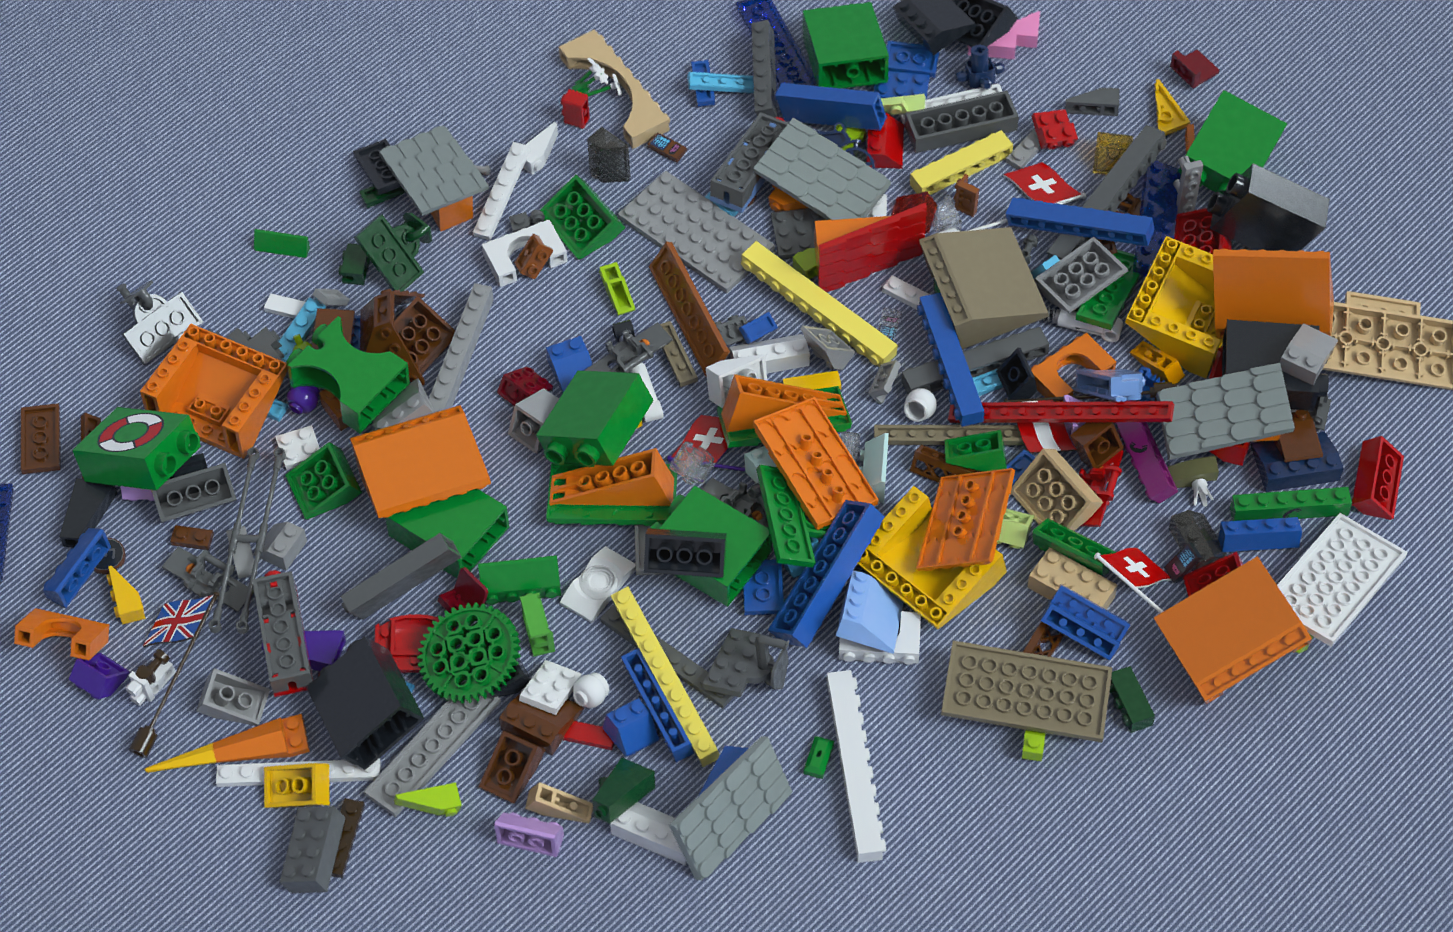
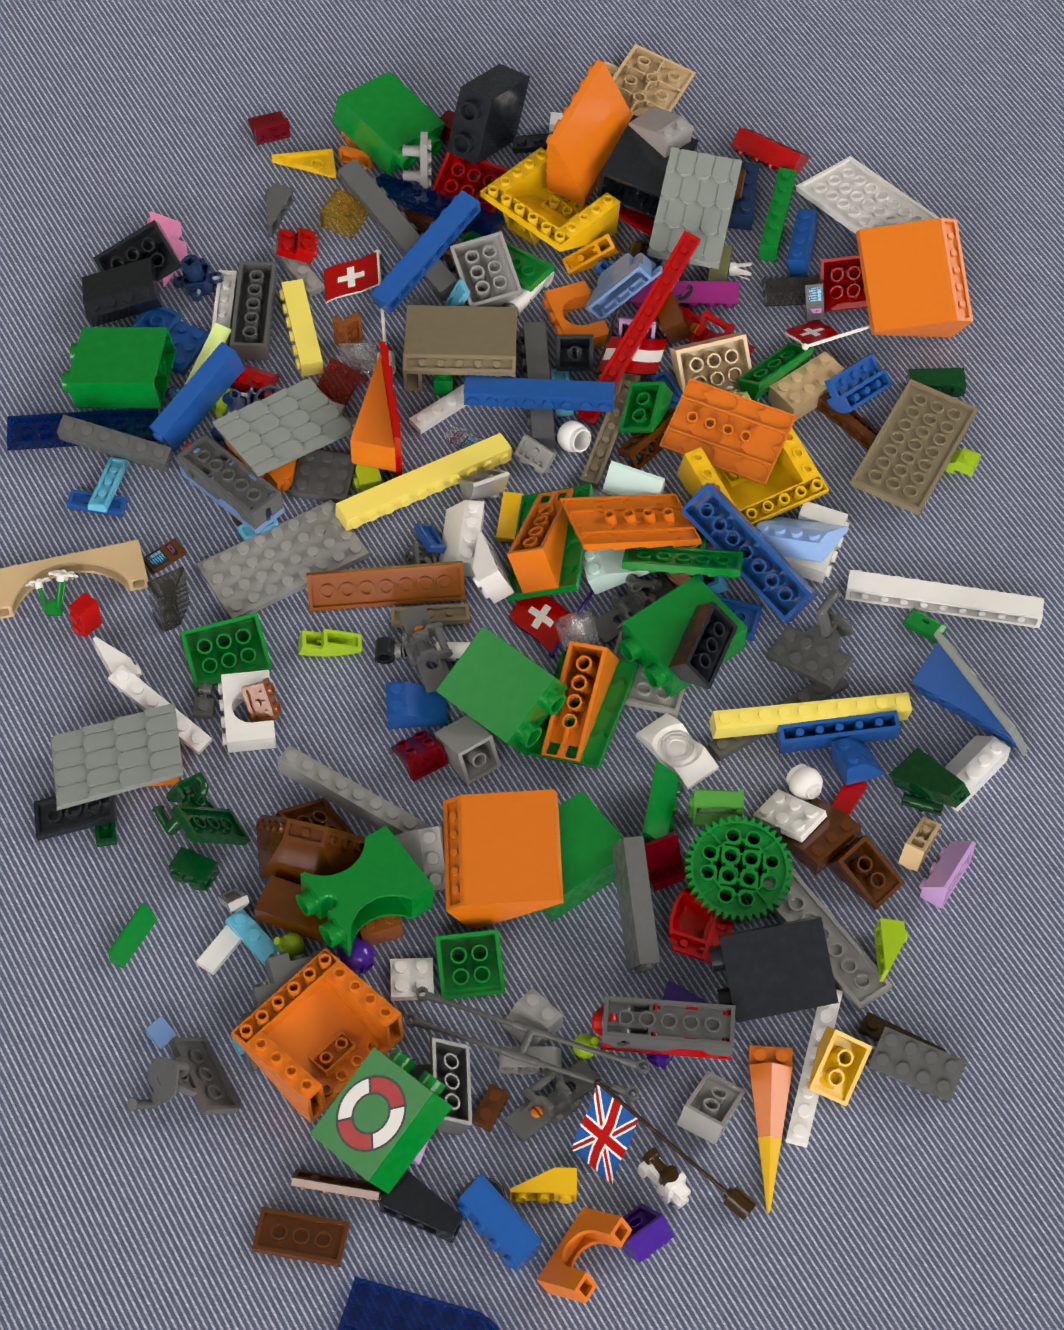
camera: 75 degrees left, 0 degrees up
none -> medium blue slope [145,1016,177,1049]

